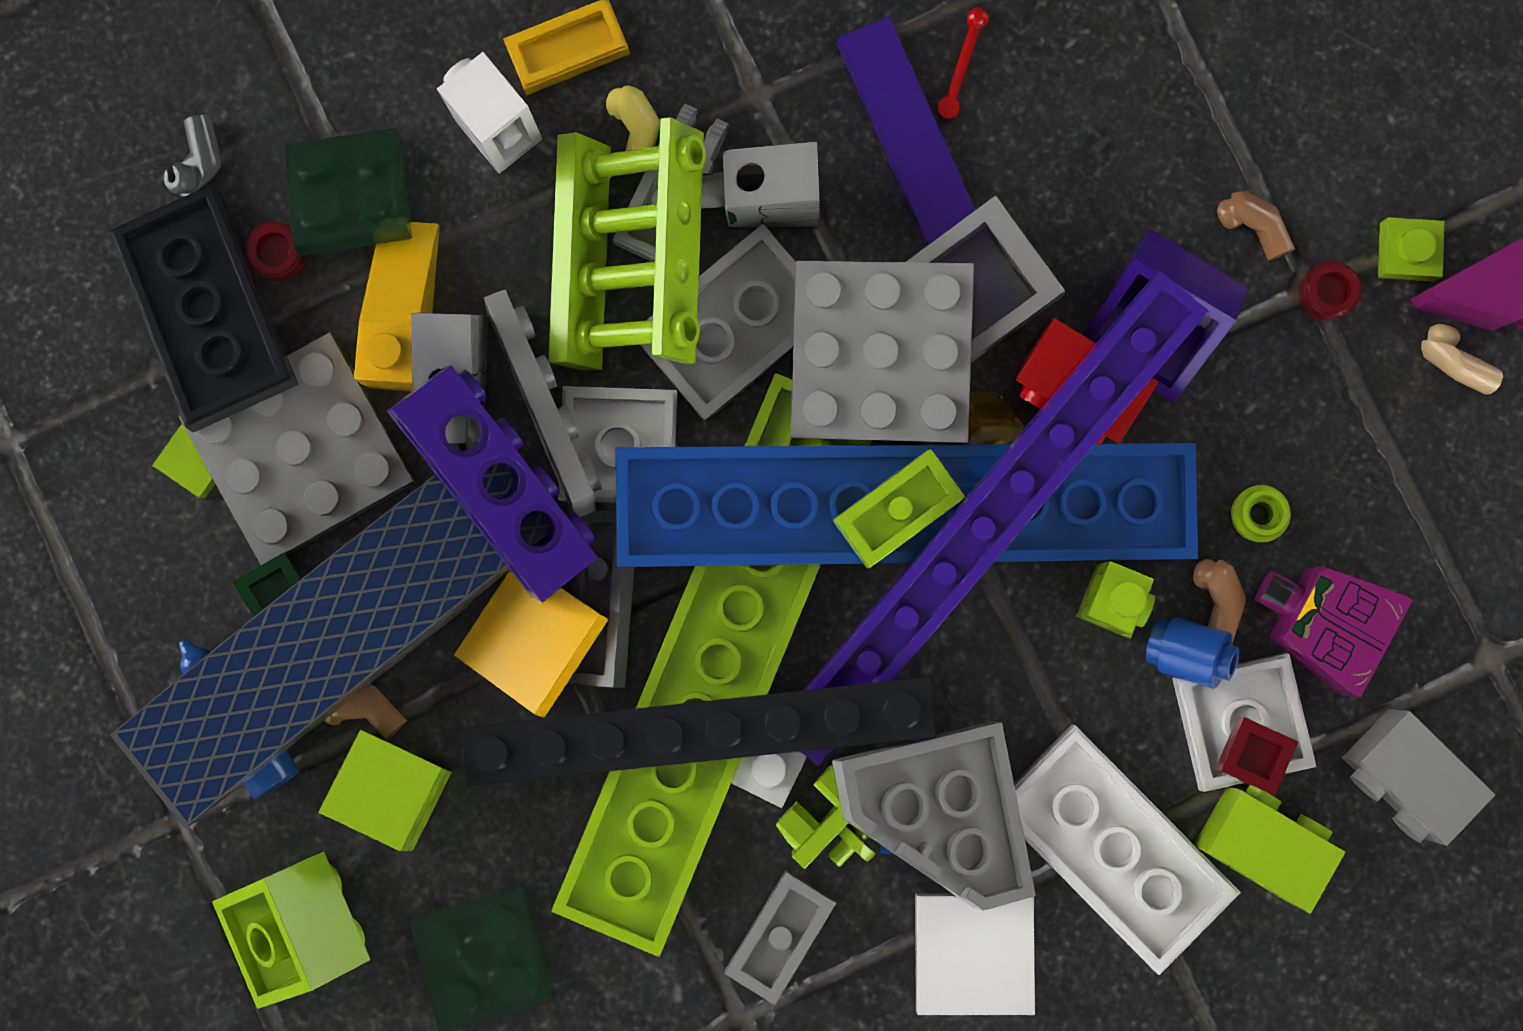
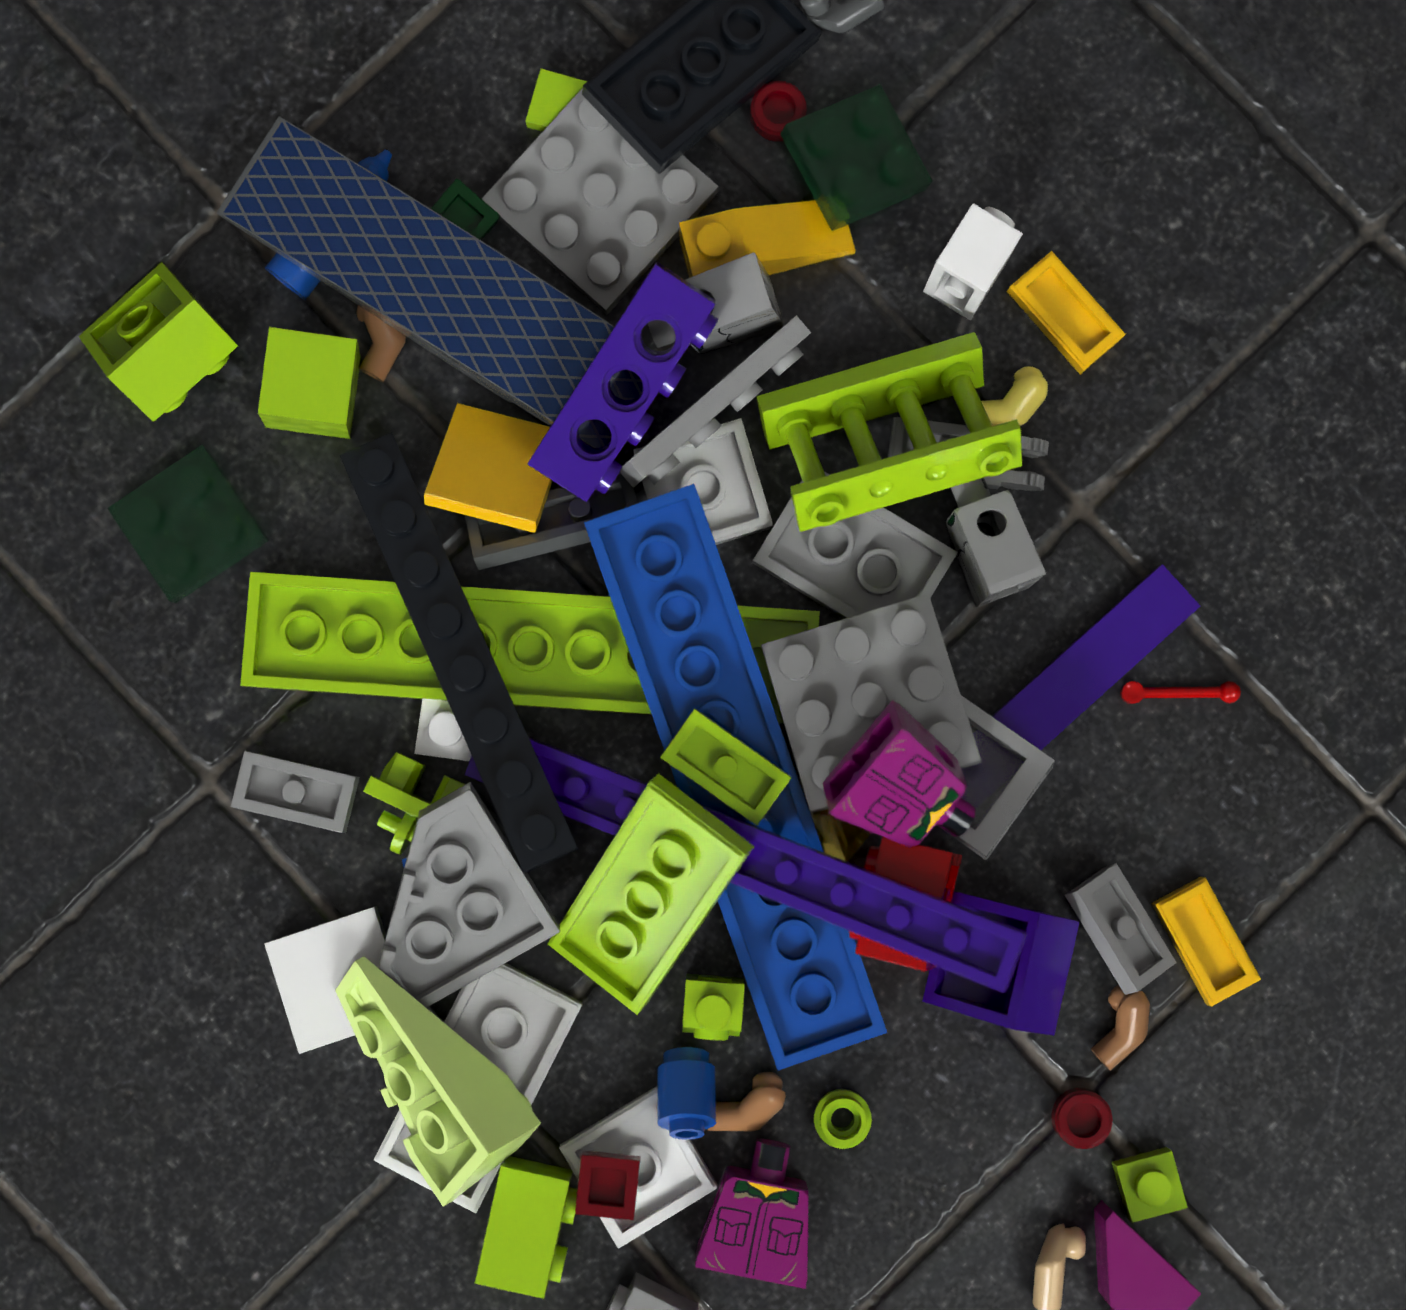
camera: 70 degrees right, 0 degrees up
none -> yellowish green wedge [335,957,541,1207]
none -> lime tile [547,774,754,1015]
none -> magenta torso [822,700,976,847]
none -> light grey plate [1065,863,1177,995]
none -> yellow tile [1151,877,1261,1006]

